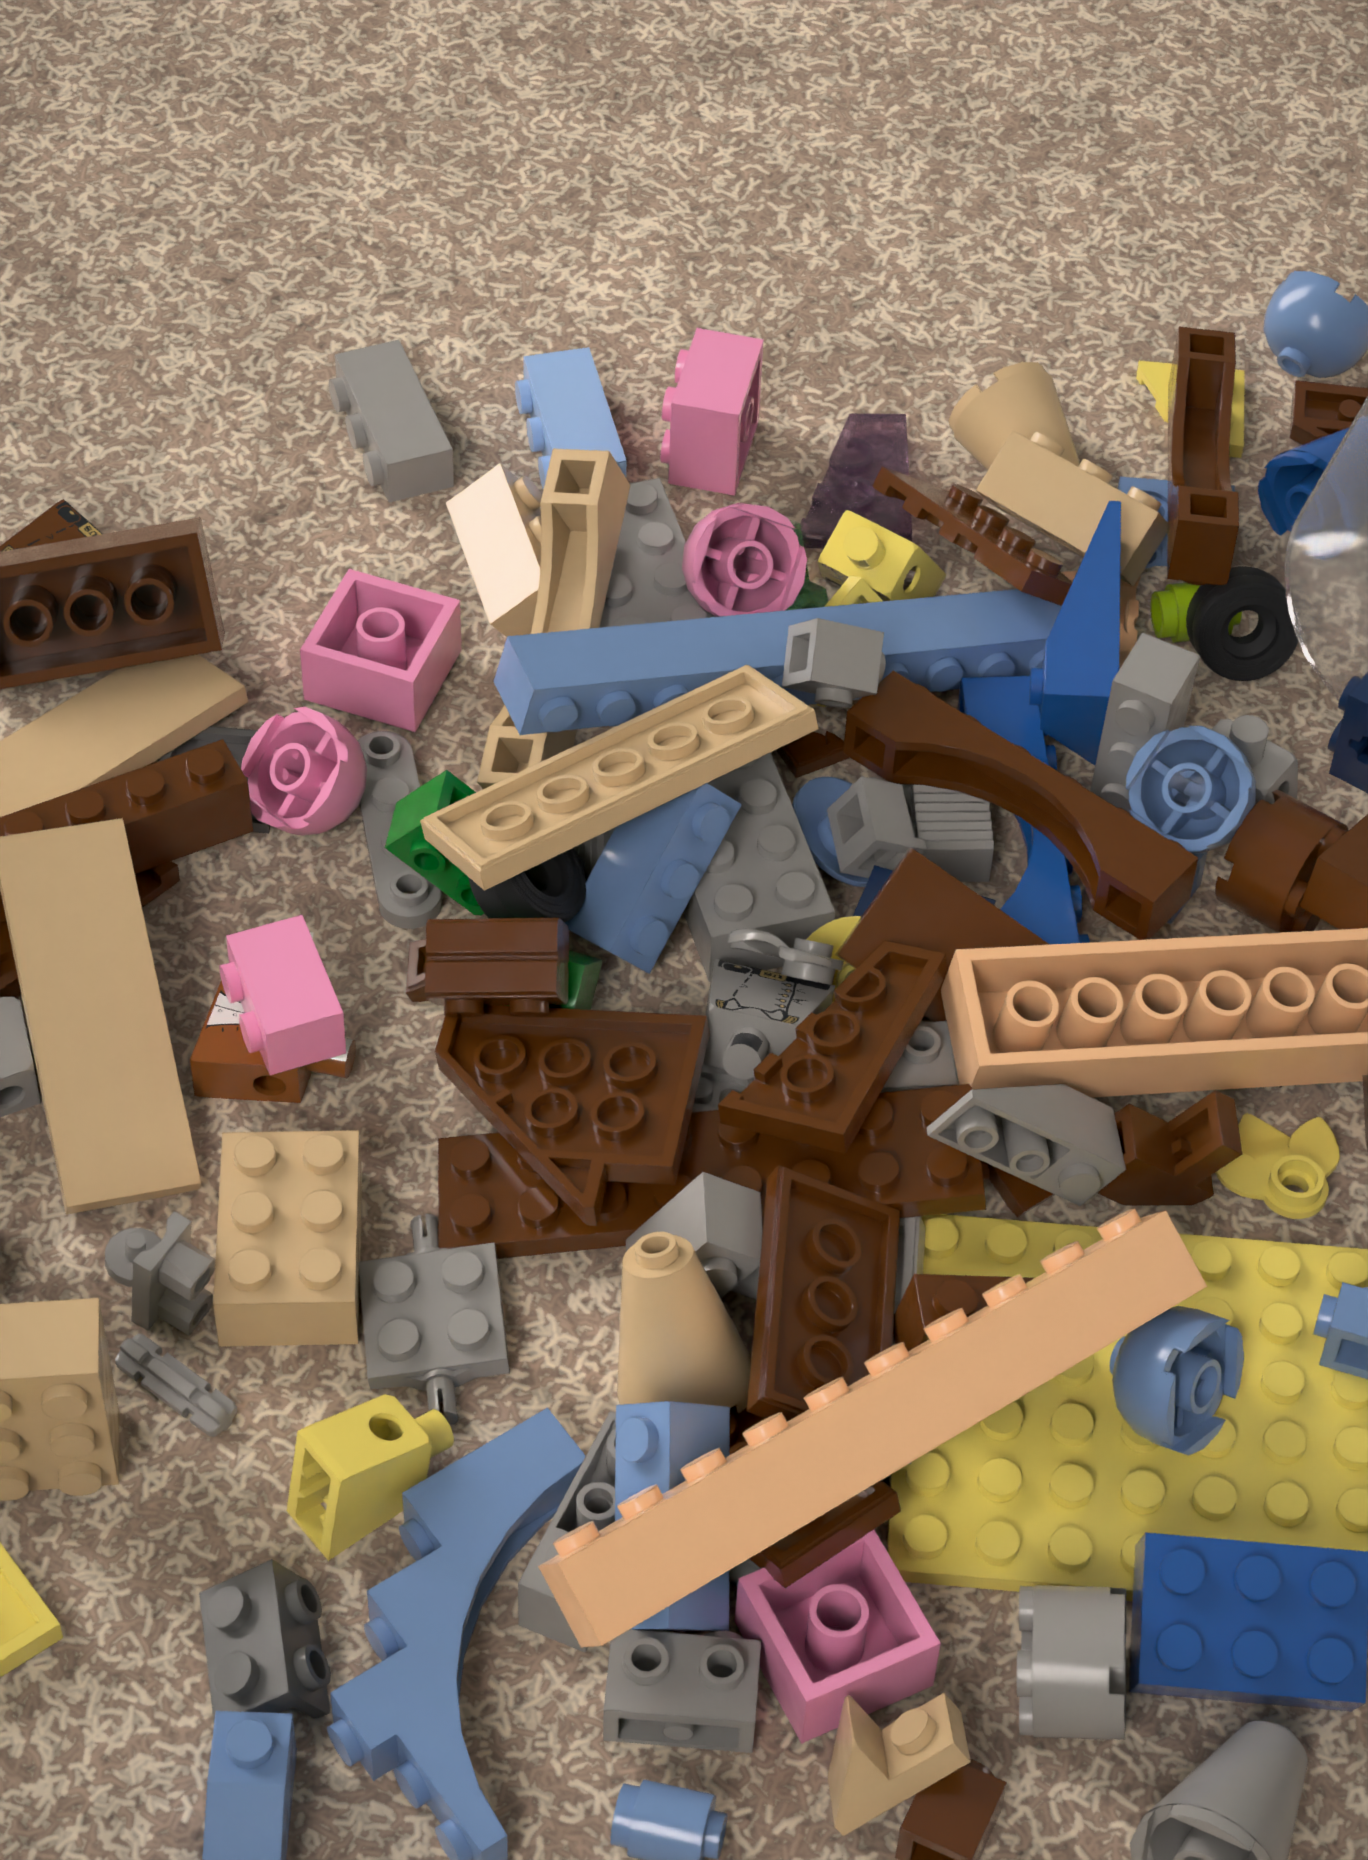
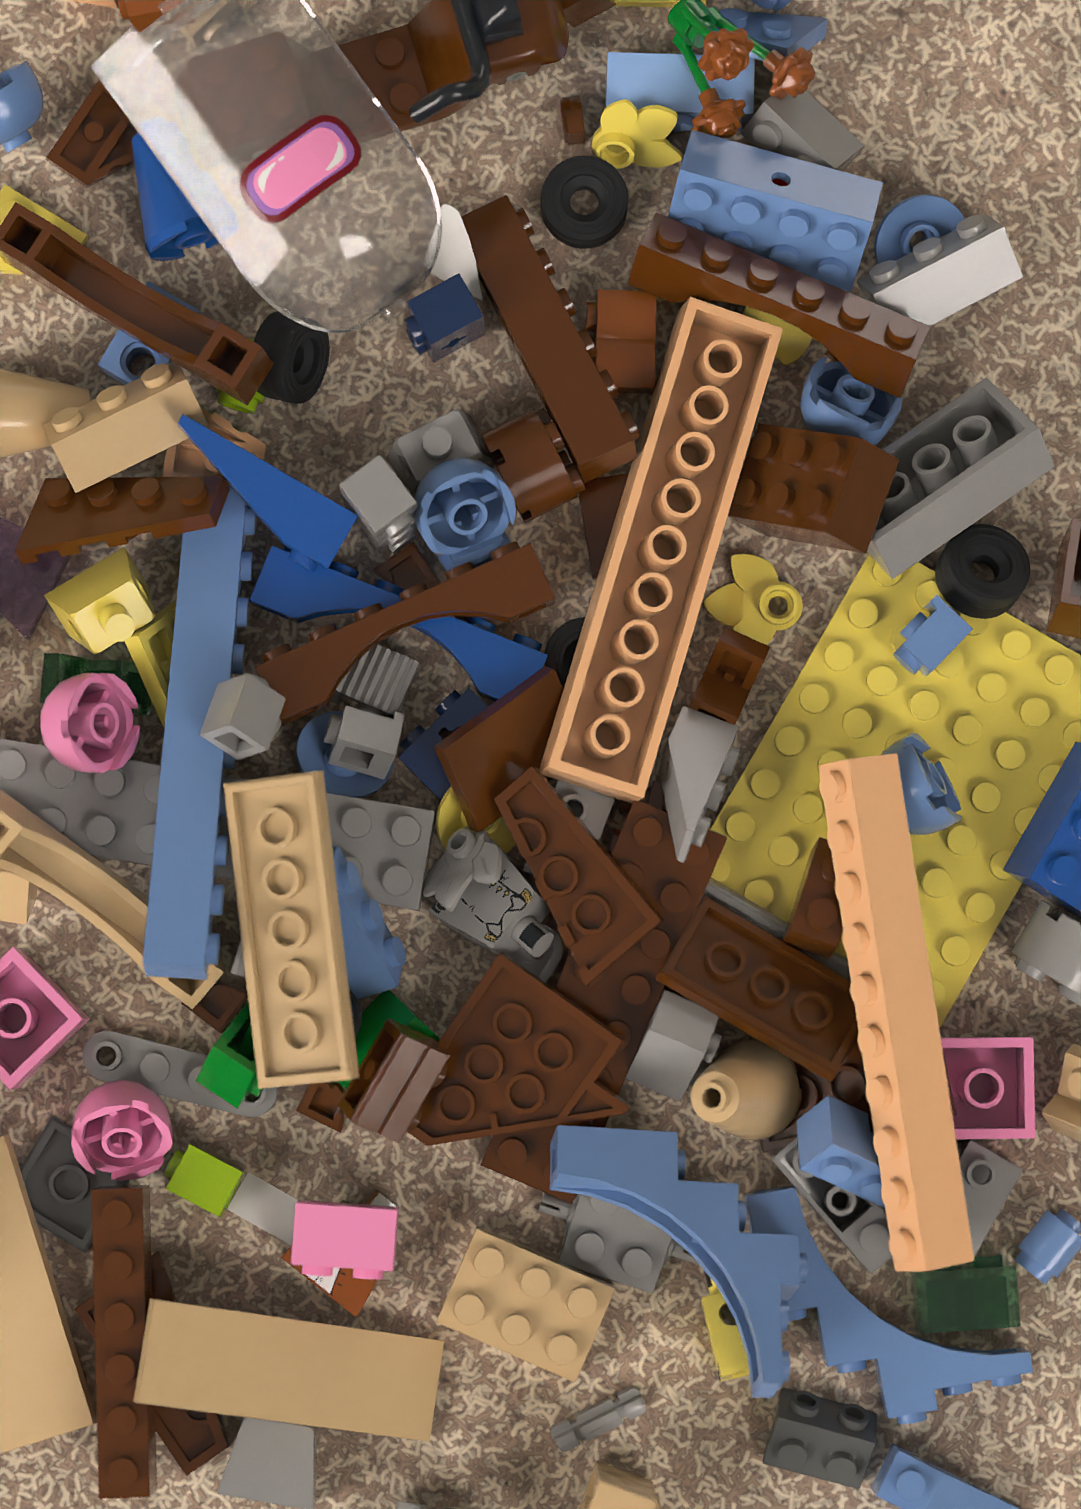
camera: 65 degrees left, 35 degrees up
light grey hips [105,1211,215,1335] -> none
none -> lime brick [164,1144,245,1217]
none -> medium blue arch [550,1125,808,1398]
none -> clear green brick [911,1254,1021,1333]

